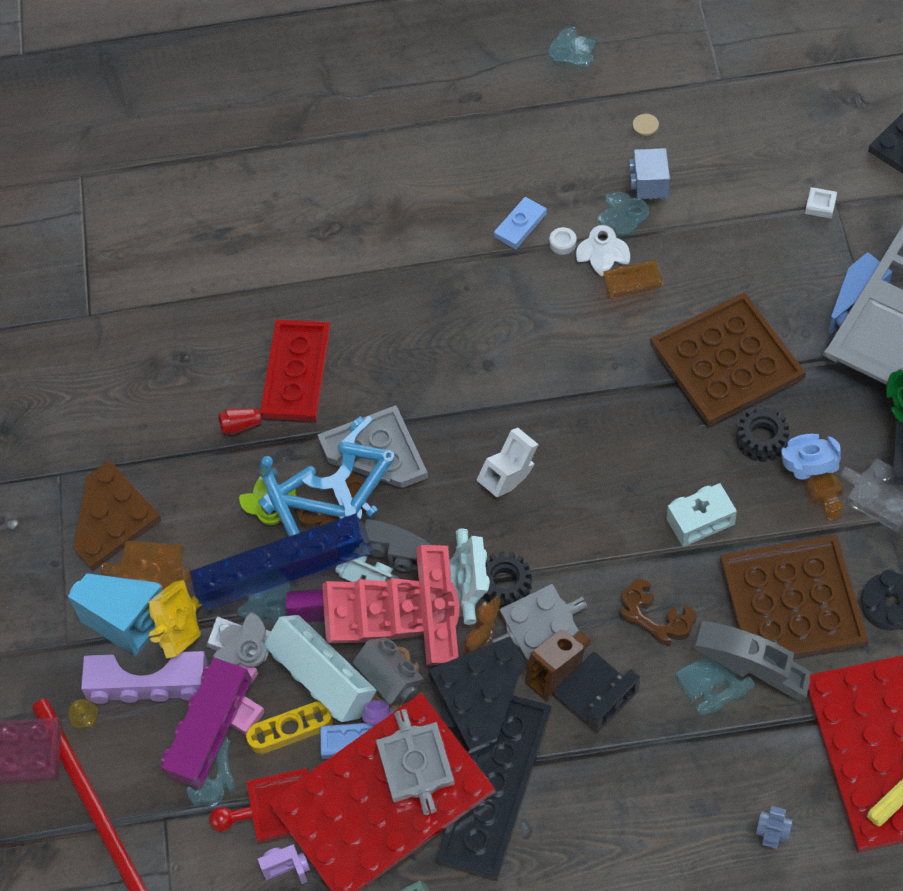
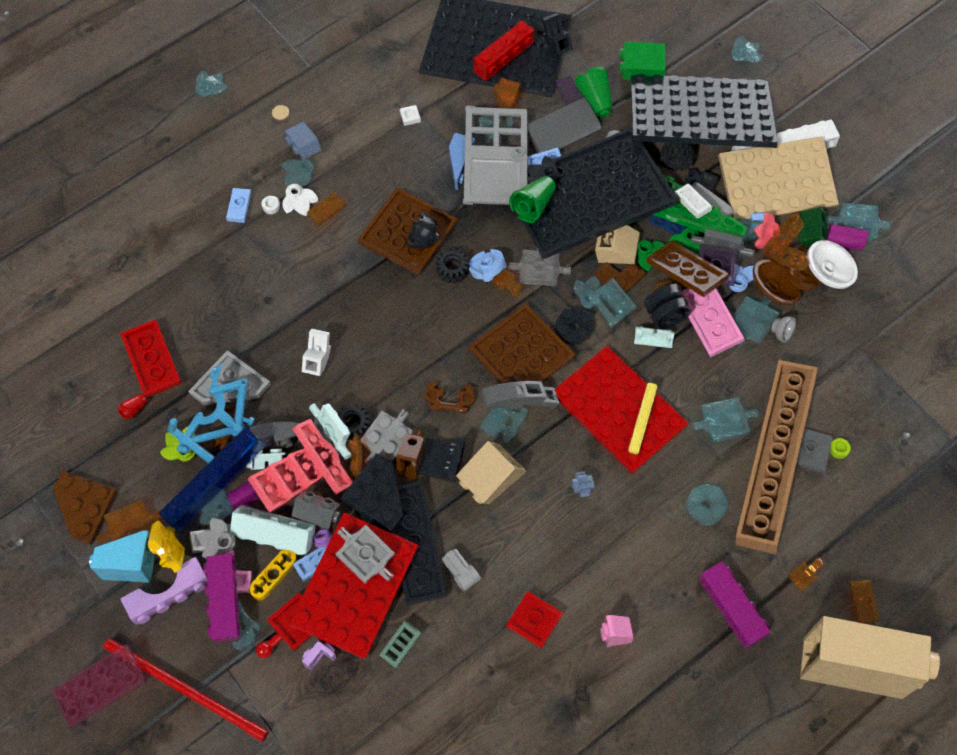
camera: 35 degrees left, 5 degrees up
clear yellow plate [68,699,98,729] -> none
light aqua brick [667,483,737,547] -> none
none -> black cylinder [406,212,439,250]
none -> light grey piece [442,549,481,592]
none -> tan slope [456,441,526,504]

